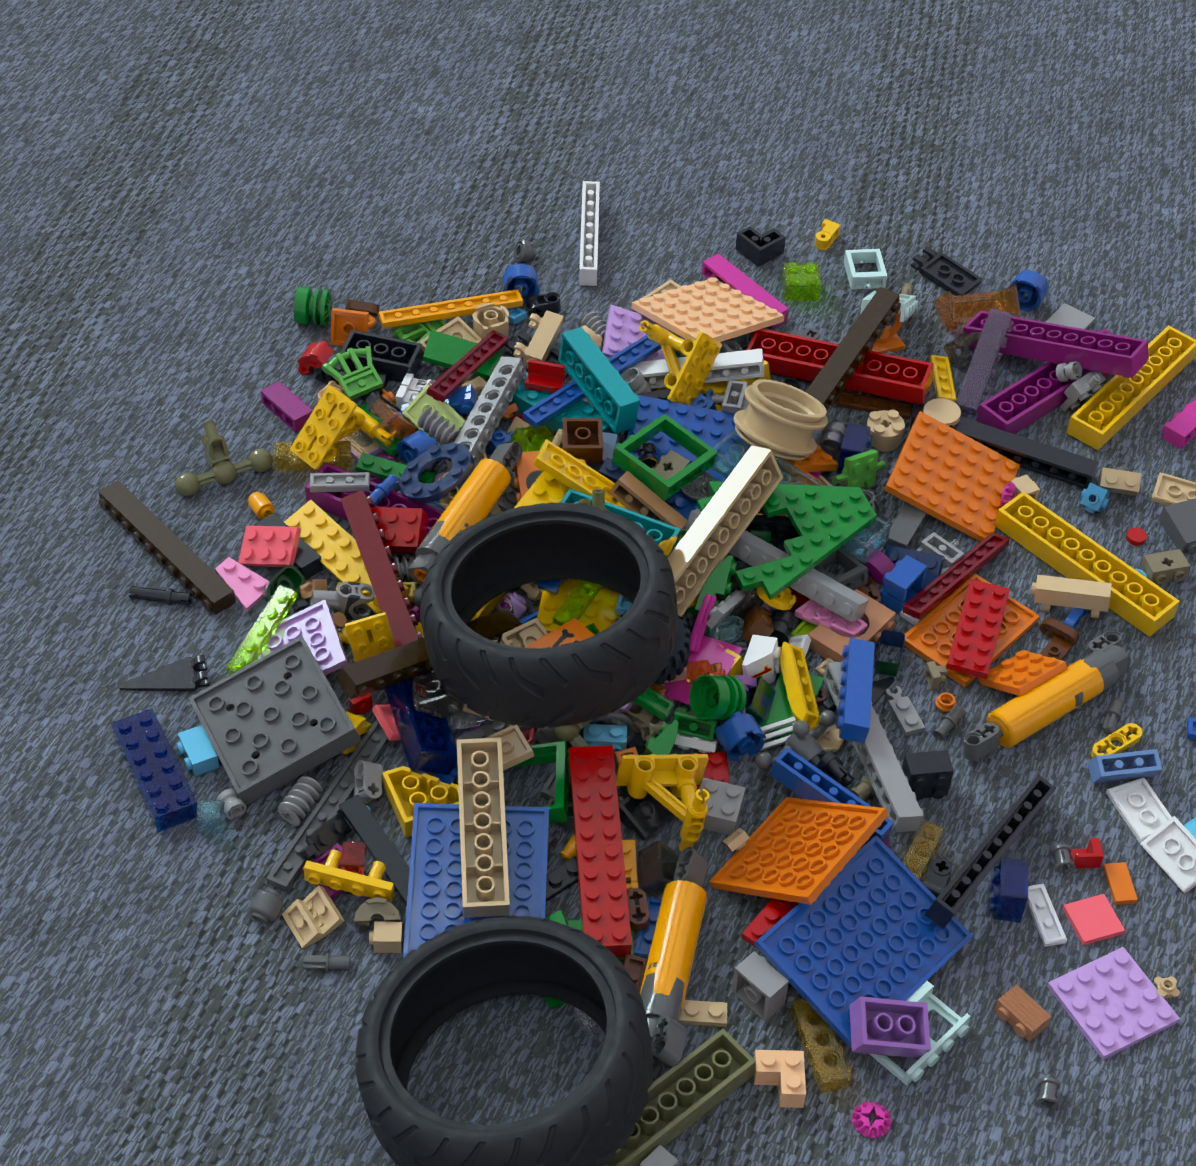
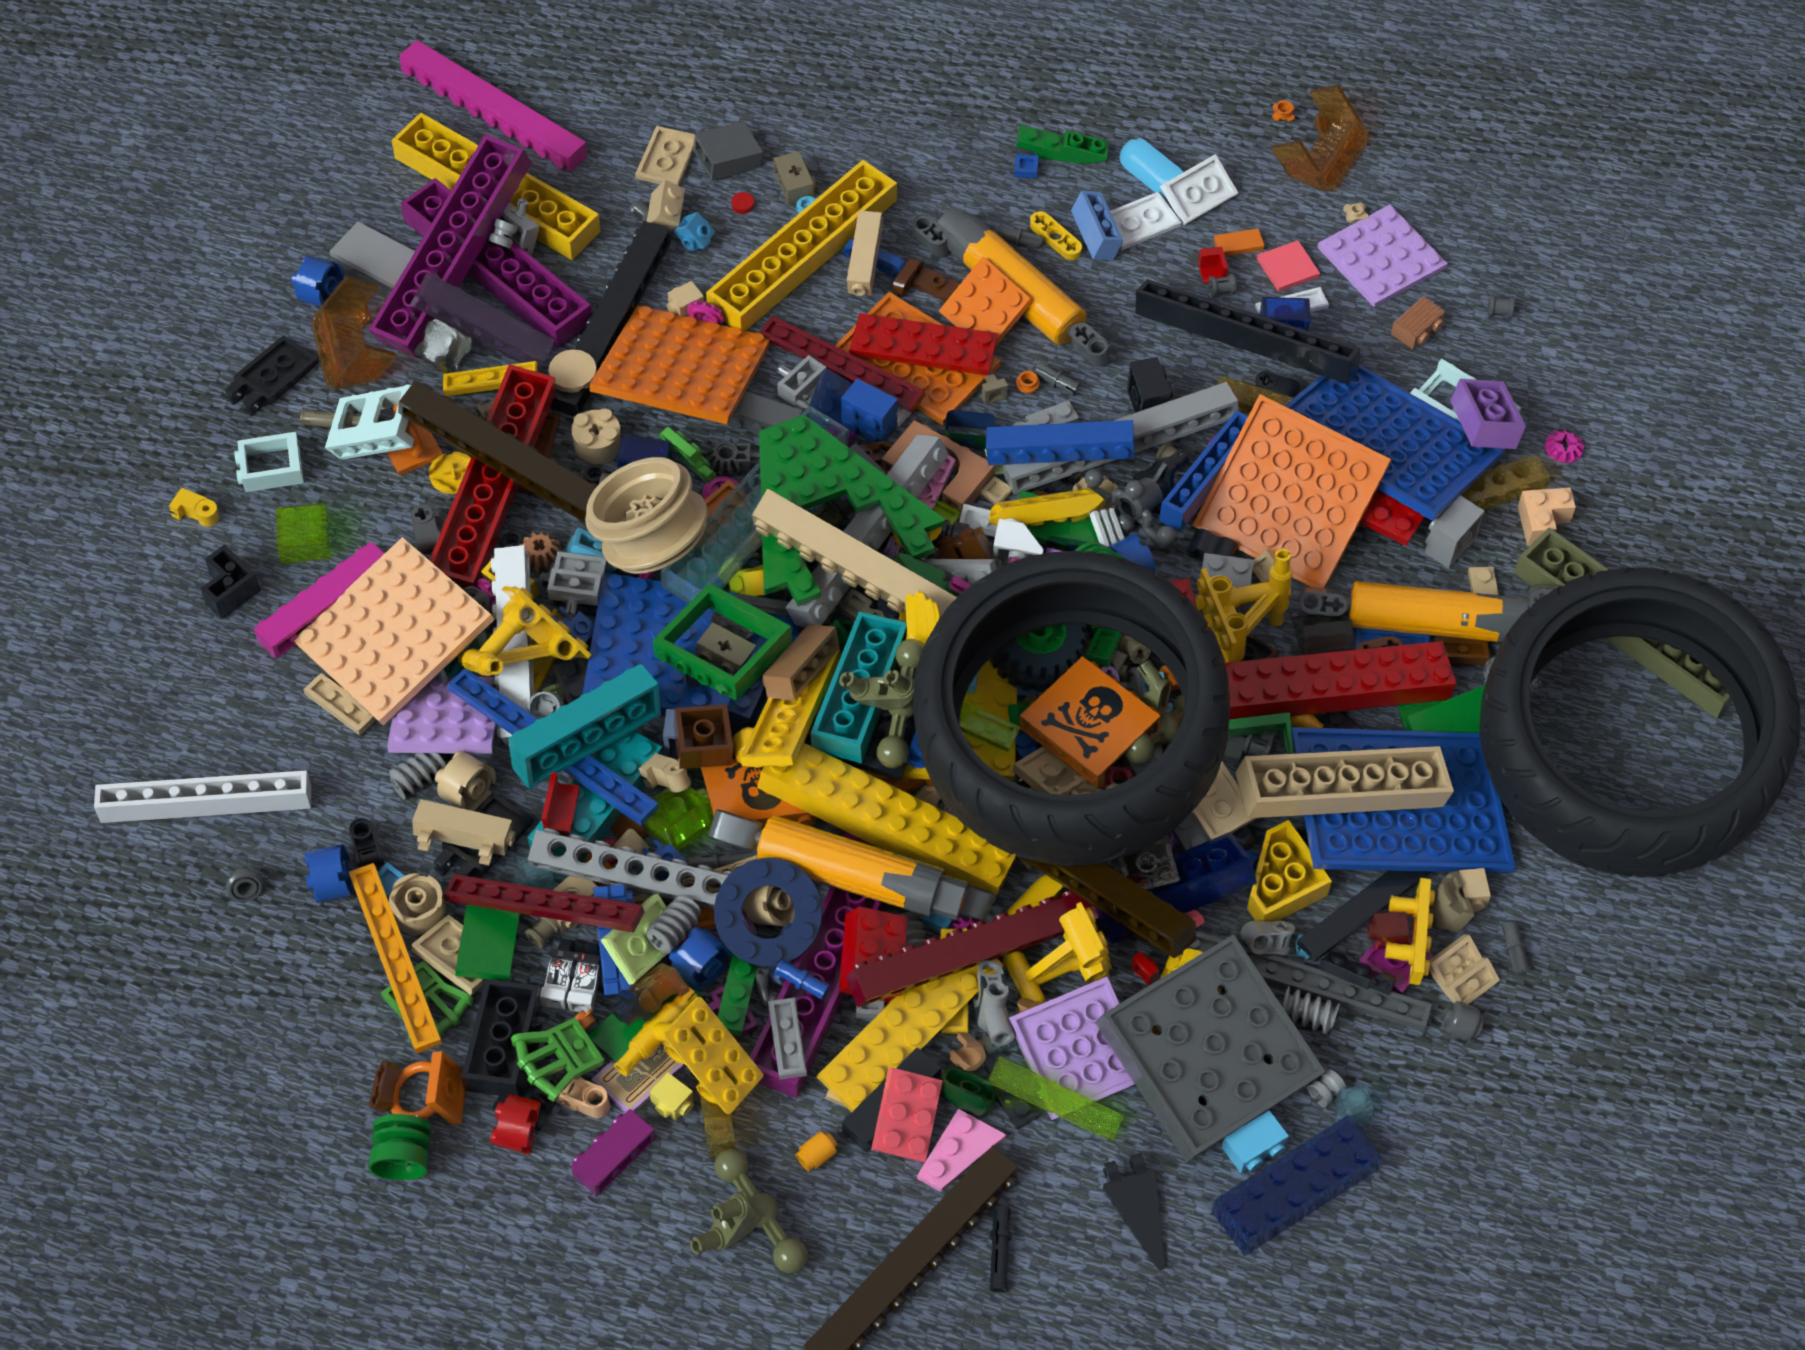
camera: 95 degrees left, 10 degrees up
none -> black axle [1186,529,1238,562]

